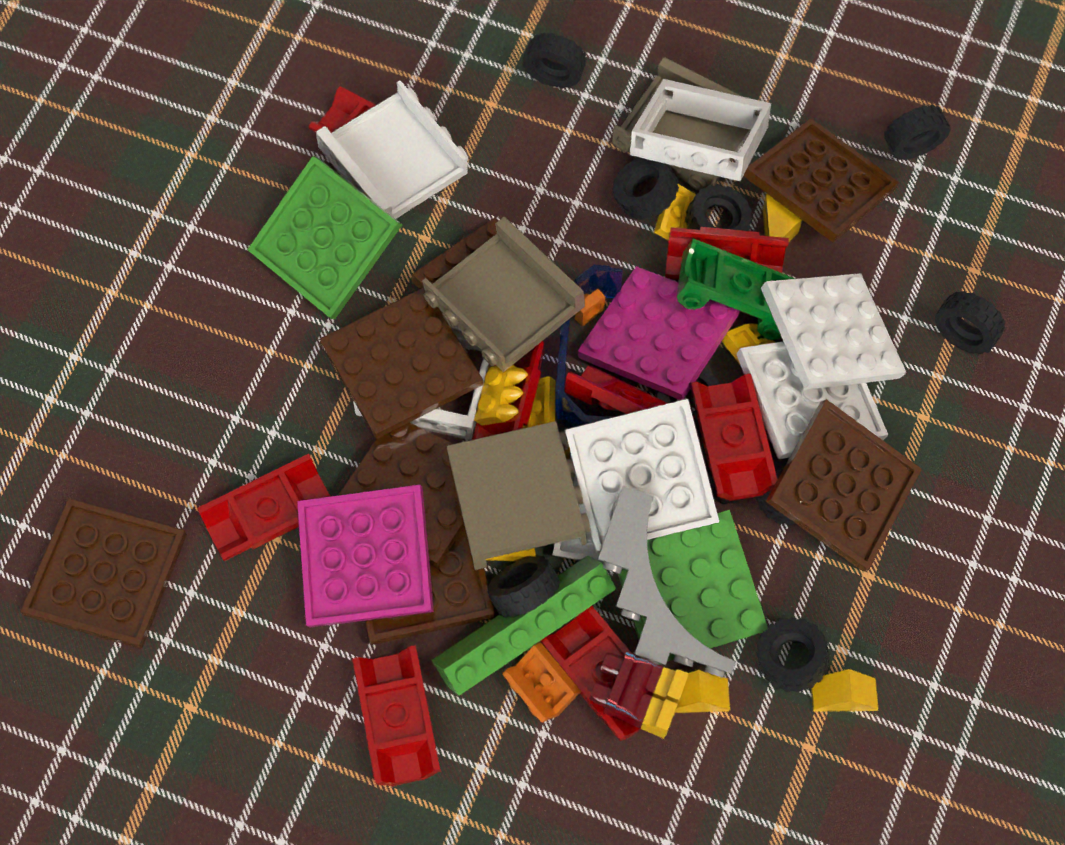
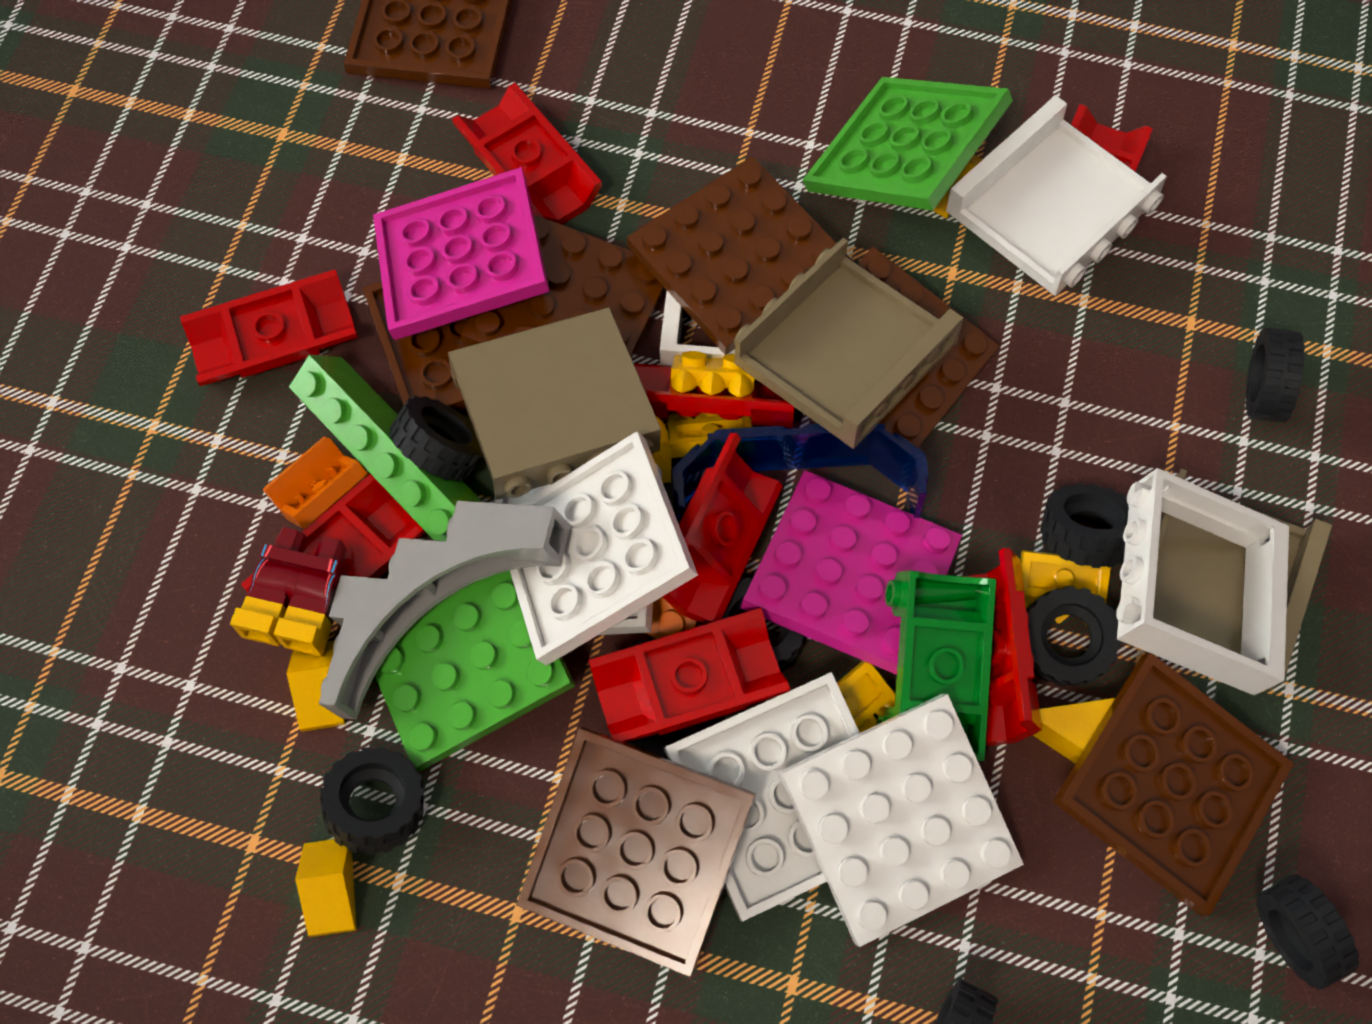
camera: 85 degrees right, 0 degrees up
orange plate [575,289,606,327] -> none

